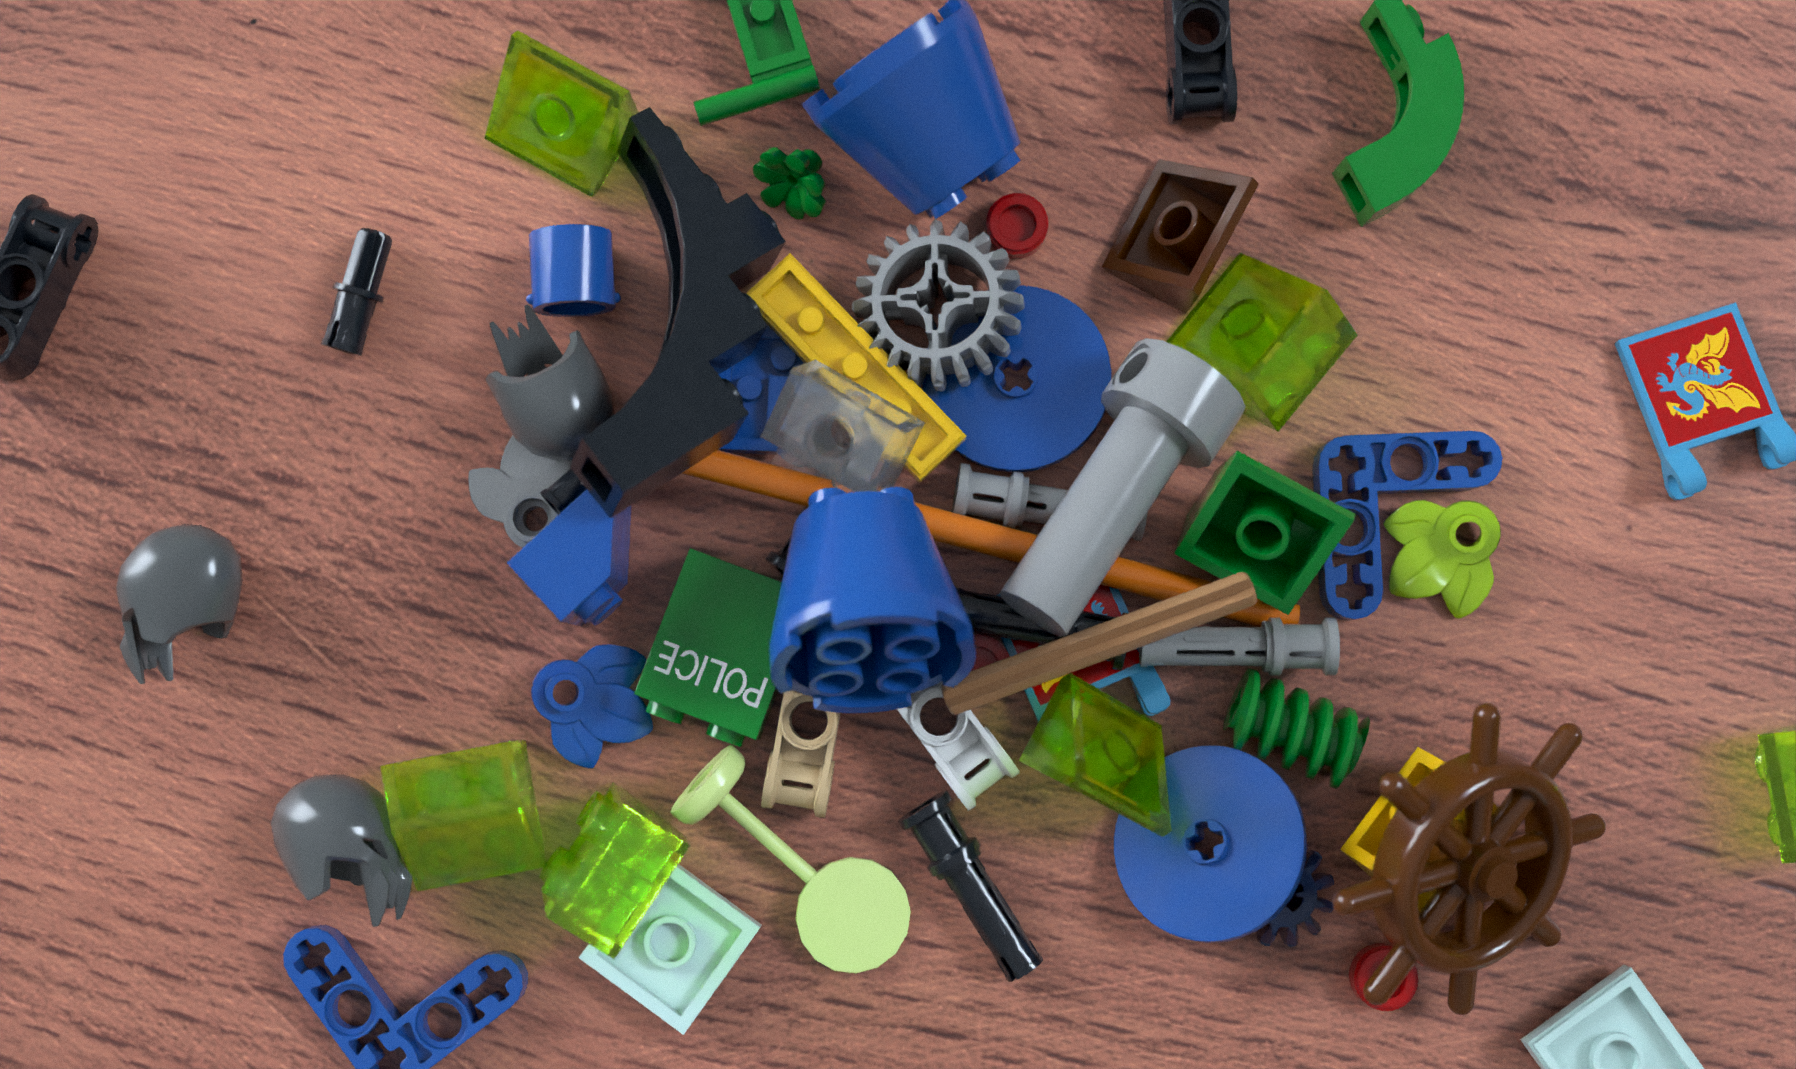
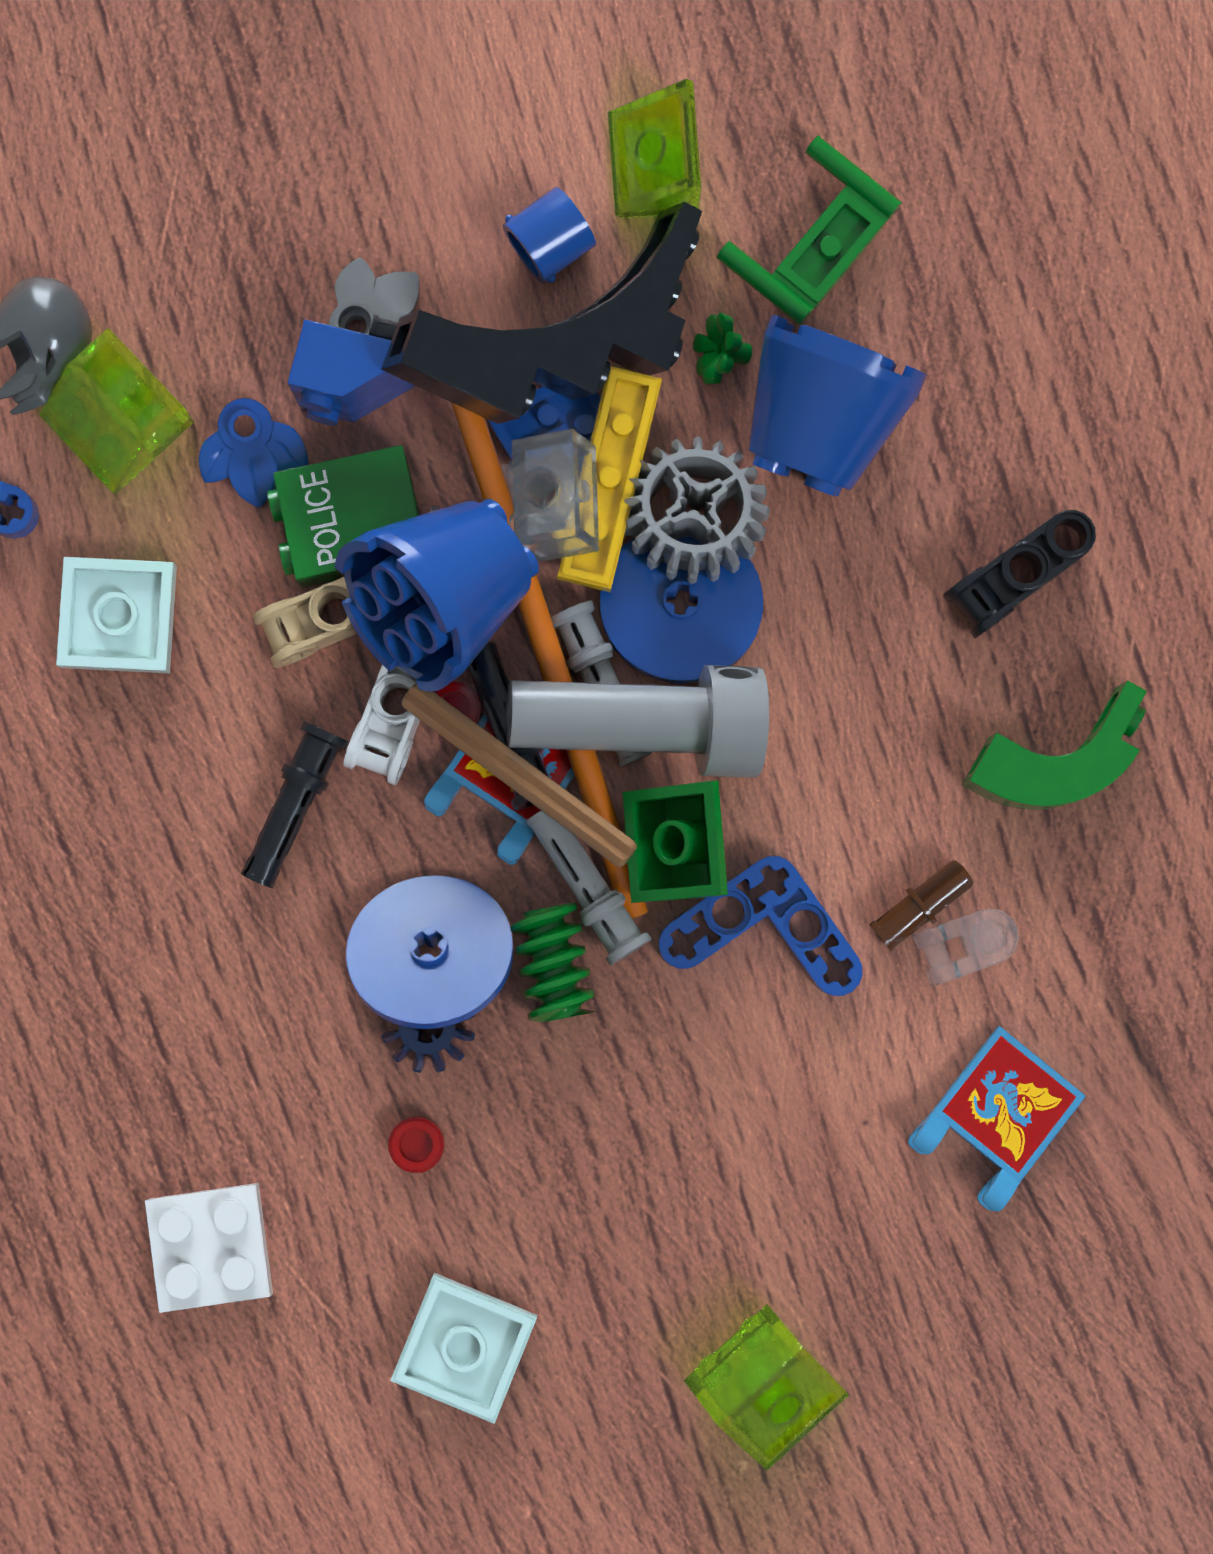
camera: 55 degrees right, 0 degrees up
dark grey helmet [116,524,243,684] -> none
black axle [321,228,392,356] -> none
dark grey helmet [485,304,614,461] -> none
clear neon green slope [539,782,690,959] -> none
yellowish green piece [670,745,911,973] -> none
red tile [985,193,1049,259] -> none
clear neon green slope [1019,673,1172,837] -> none
reddish brown slope [1101,159,1259,314] -> none
clear neon green slope [1166,253,1358,432] -> none
reddish brown brick [1332,703,1606,1015] -> none
lime plate [1383,500,1501,619] -> none
none -> reddish brown axle [869,860,973,952]
none -> clear plate [912,908,1019,987]

